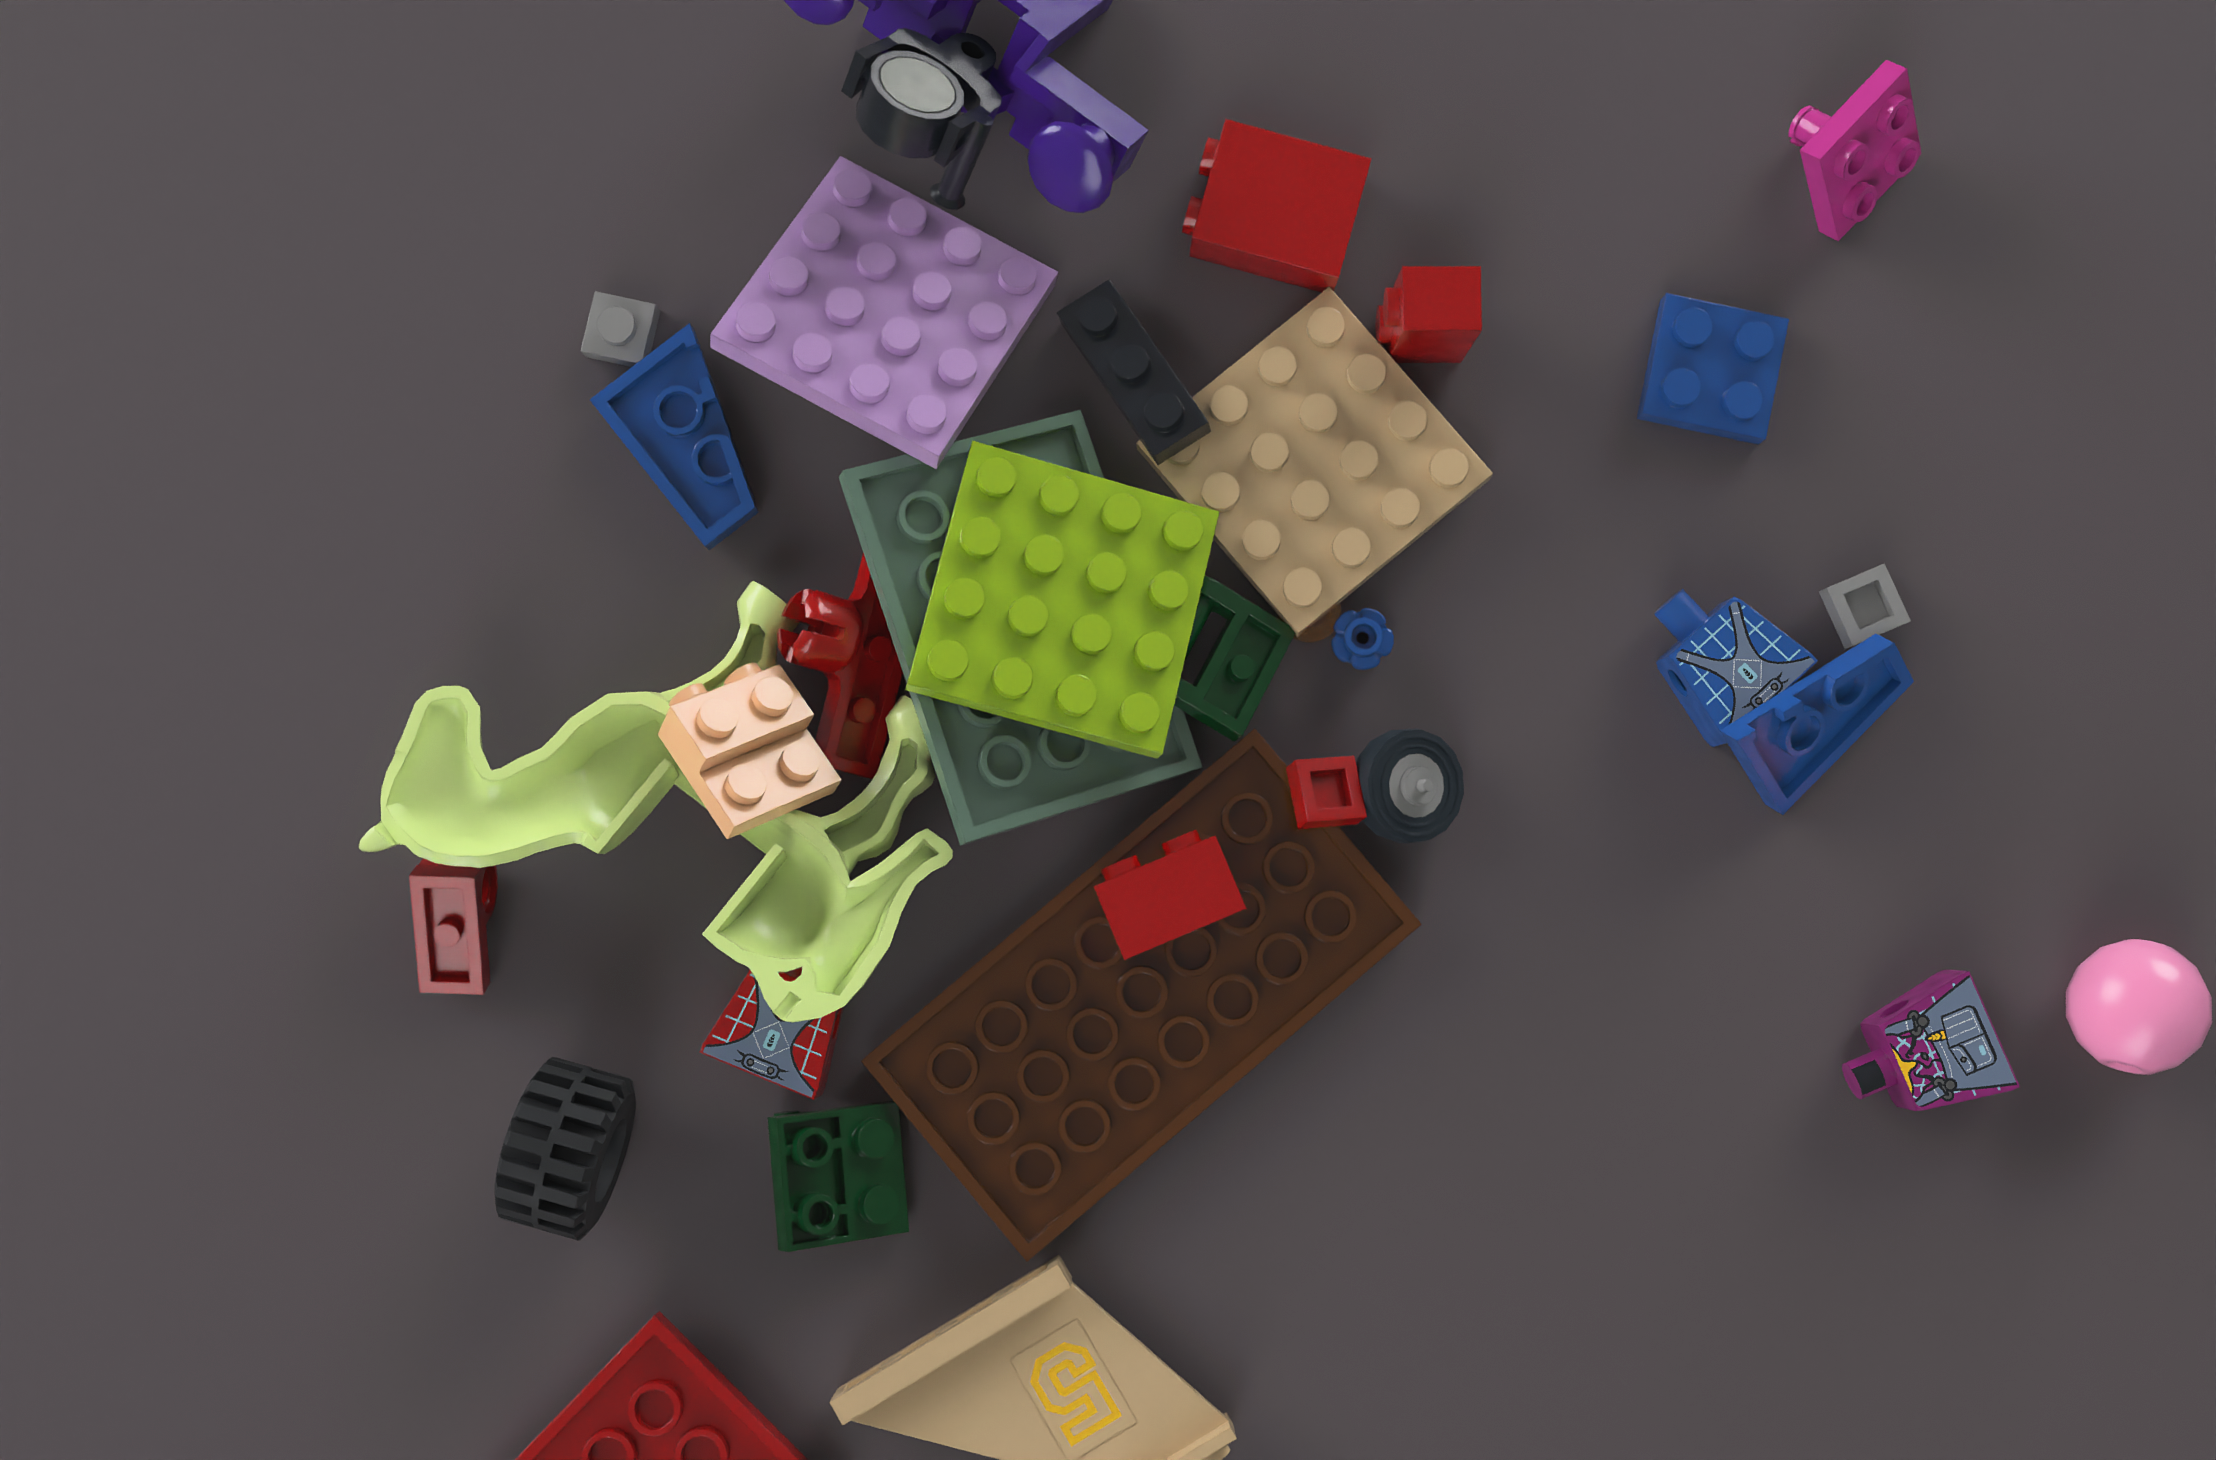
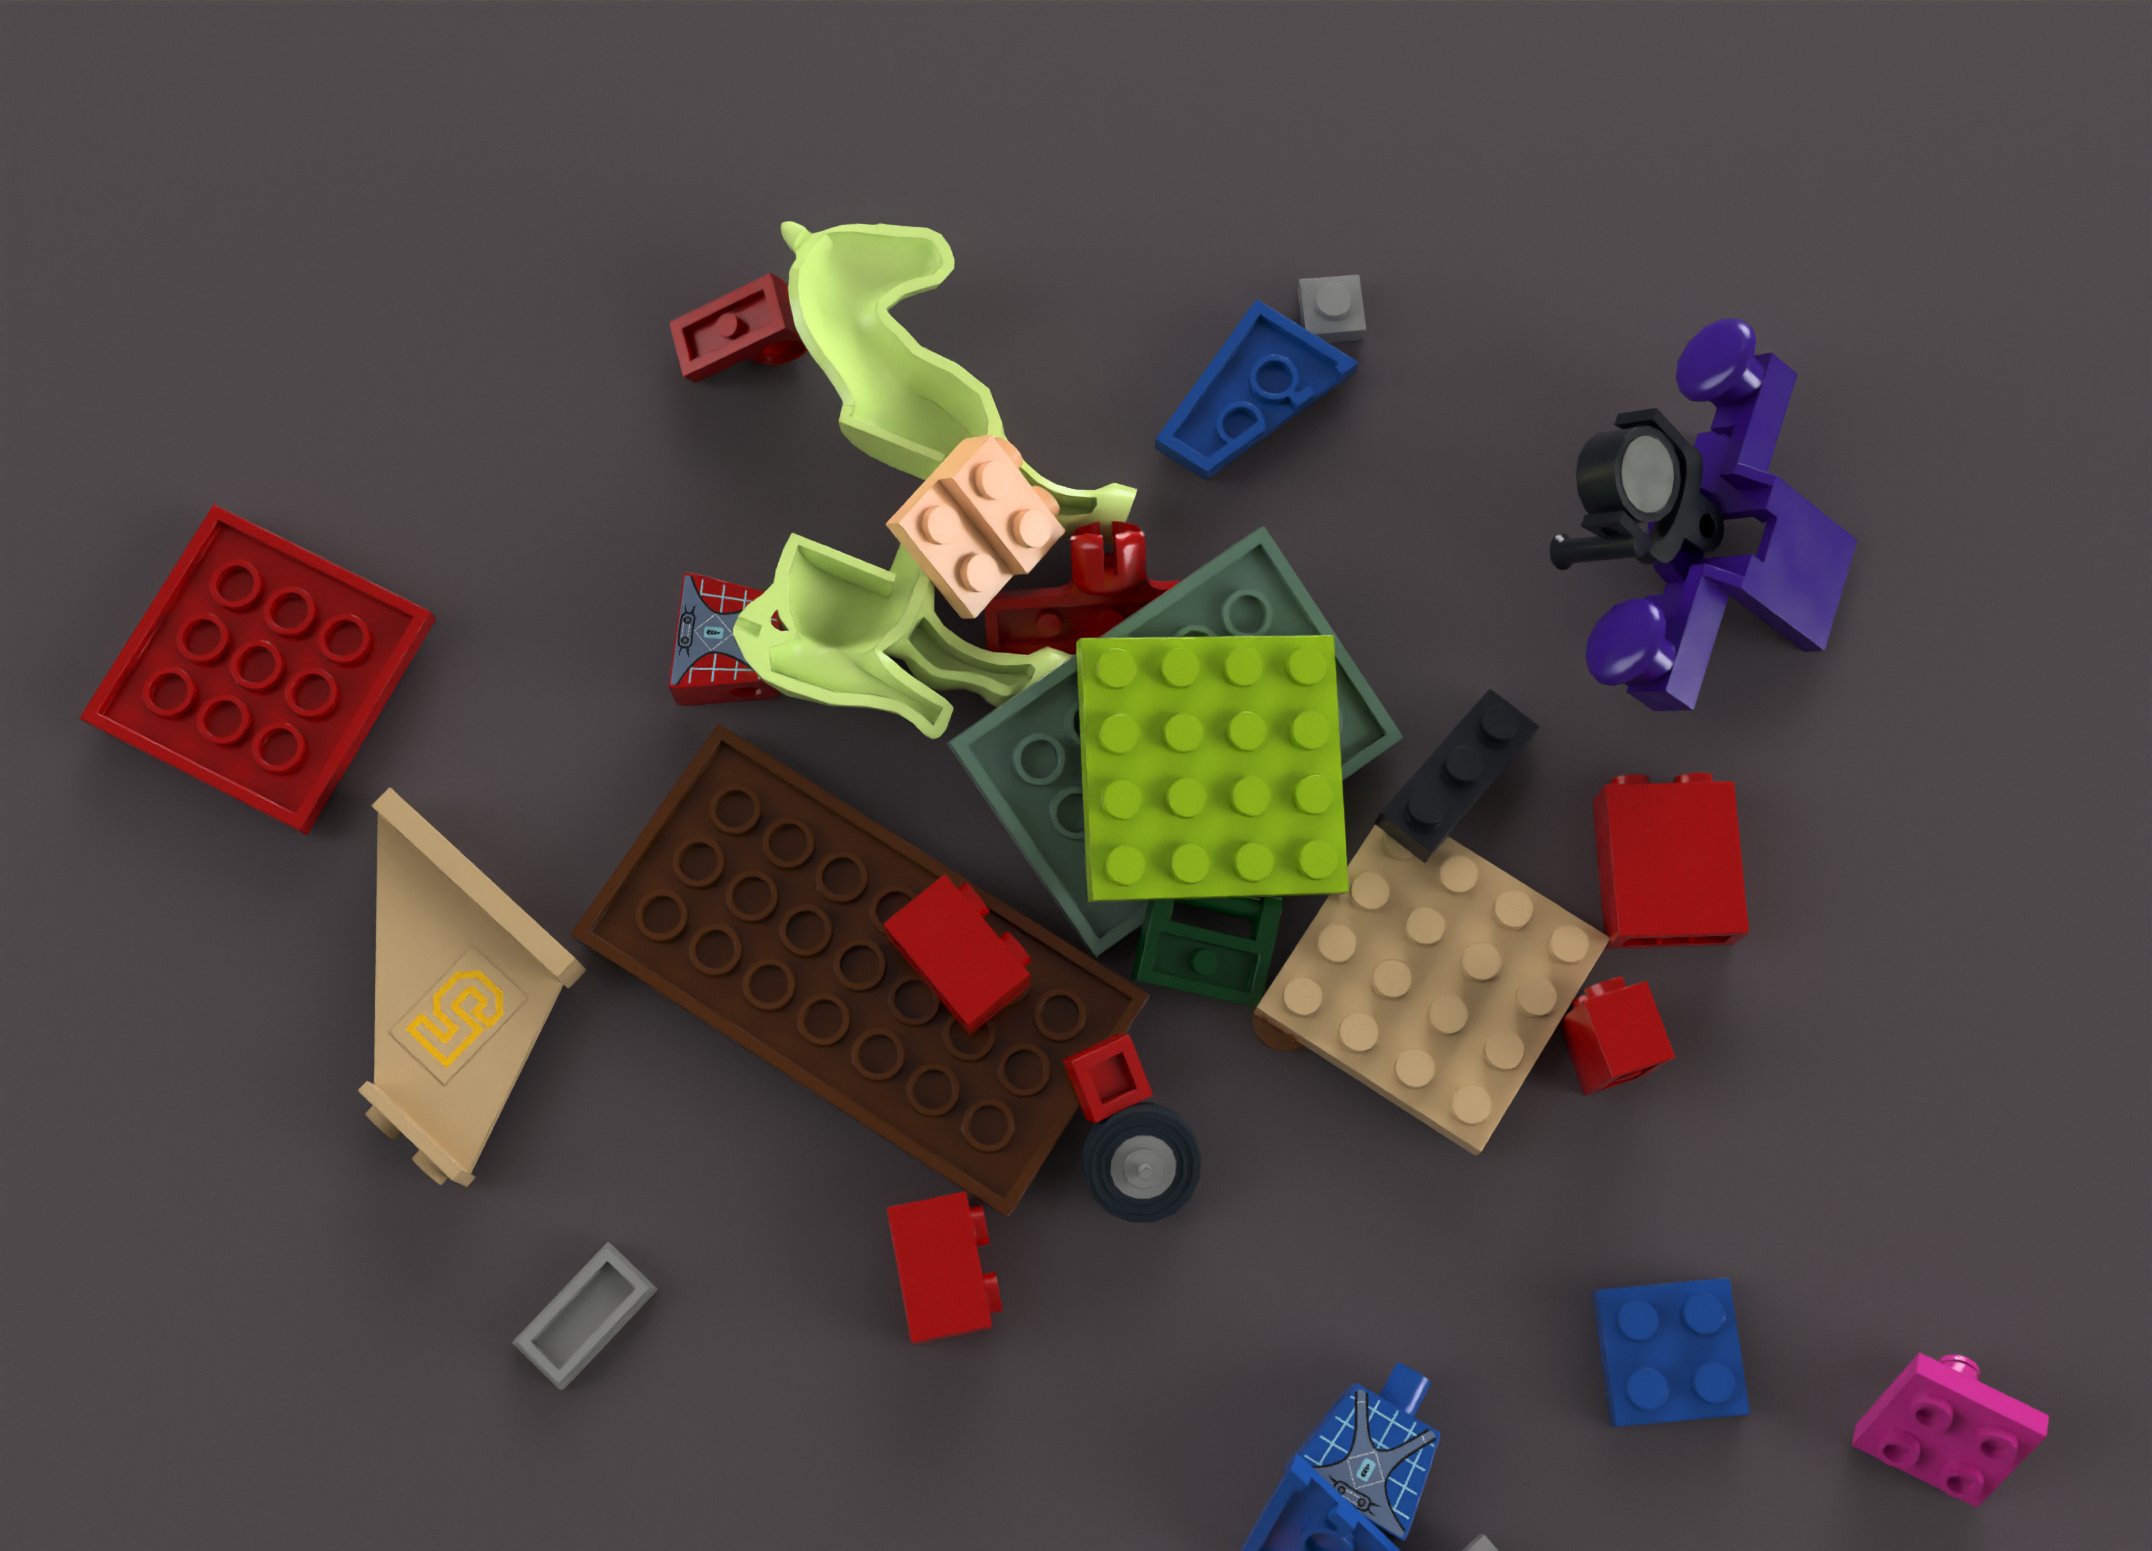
camera: 70 degrees right, 10 degrees down
black tyre [495,1057,636,1241] -> none
lavender plate [710,156,1058,469] -> none
dark green plate [768,1101,909,1252] -> none
blue plate [1331,608,1394,670] -> none
none -> light grey tile [512,1242,658,1390]
none -> red brick [886,1191,1003,1345]

